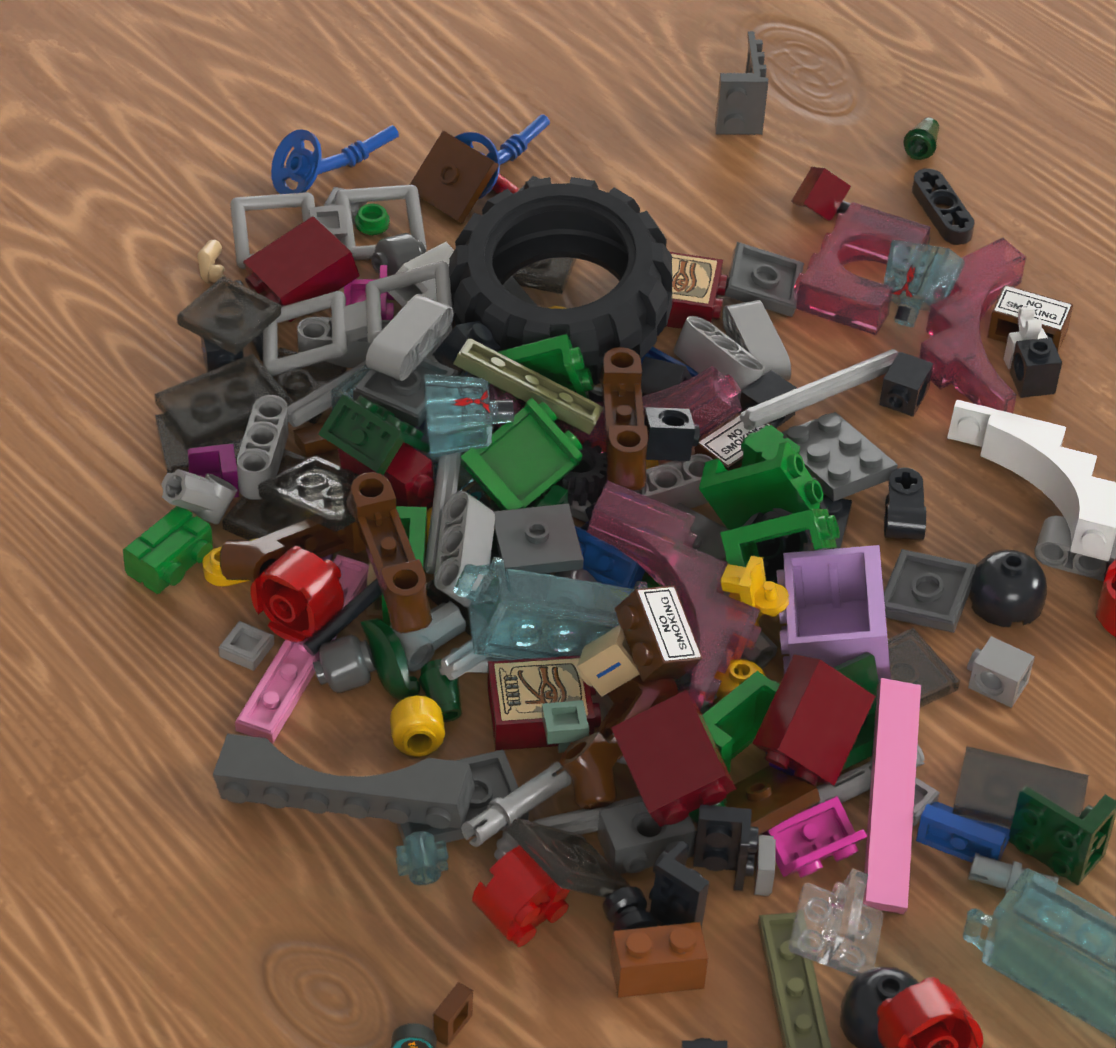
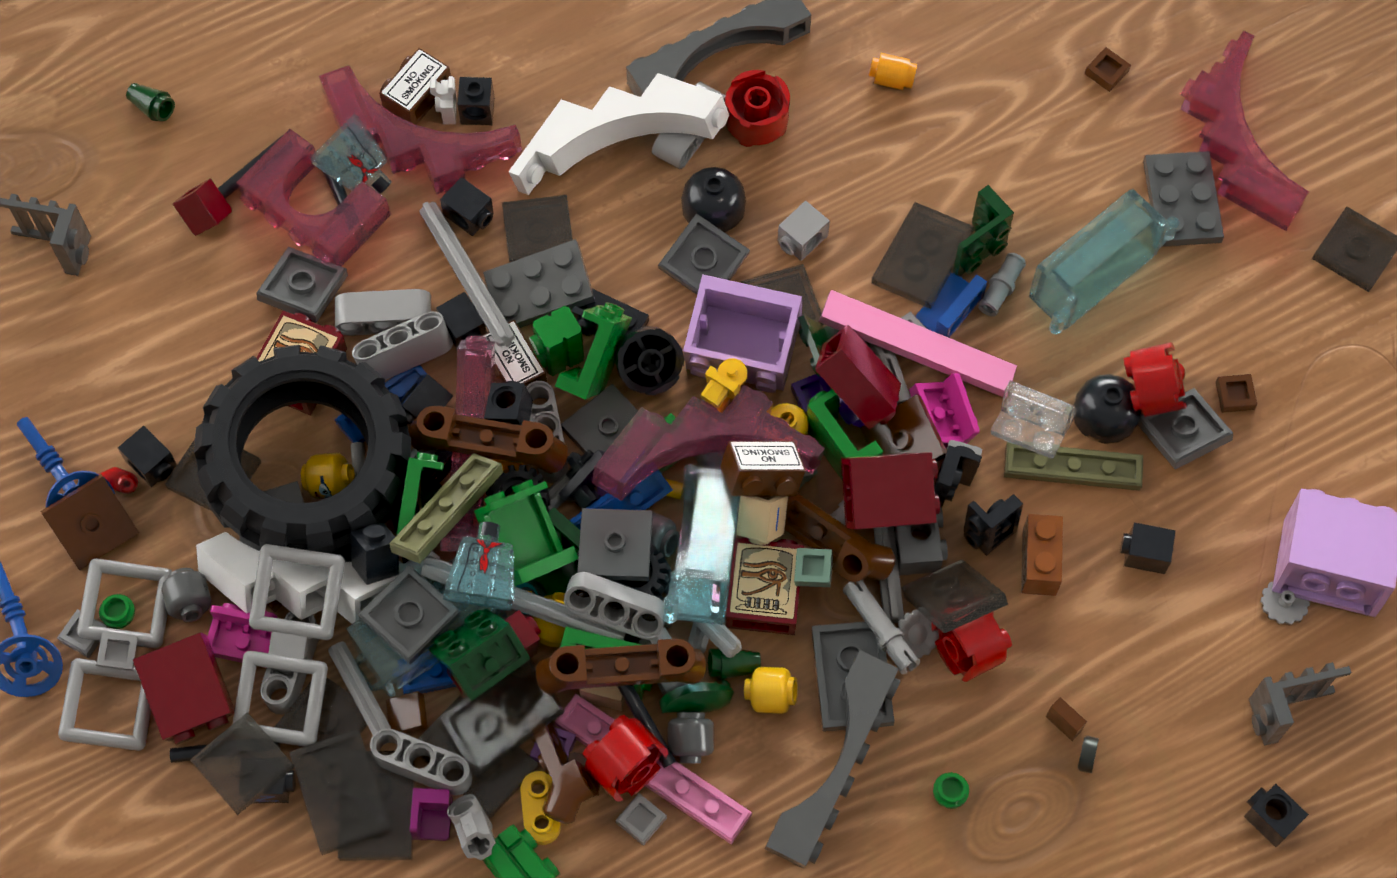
camera: 75 degrees left, 20 degrees up
tan arm [197,240,225,284] -> none
light grey beam [366,294,454,381] -> none
clear light blue gear [396,831,449,885] -> none
black wheel [603,887,657,931] -> none
green panel [720,509,840,567] -> none
black piece [884,468,926,540] -> none
black beam [912,168,975,245] -> none
none -> clear smoke tile [502,195,573,263]
none -> green plate [933,772,969,809]

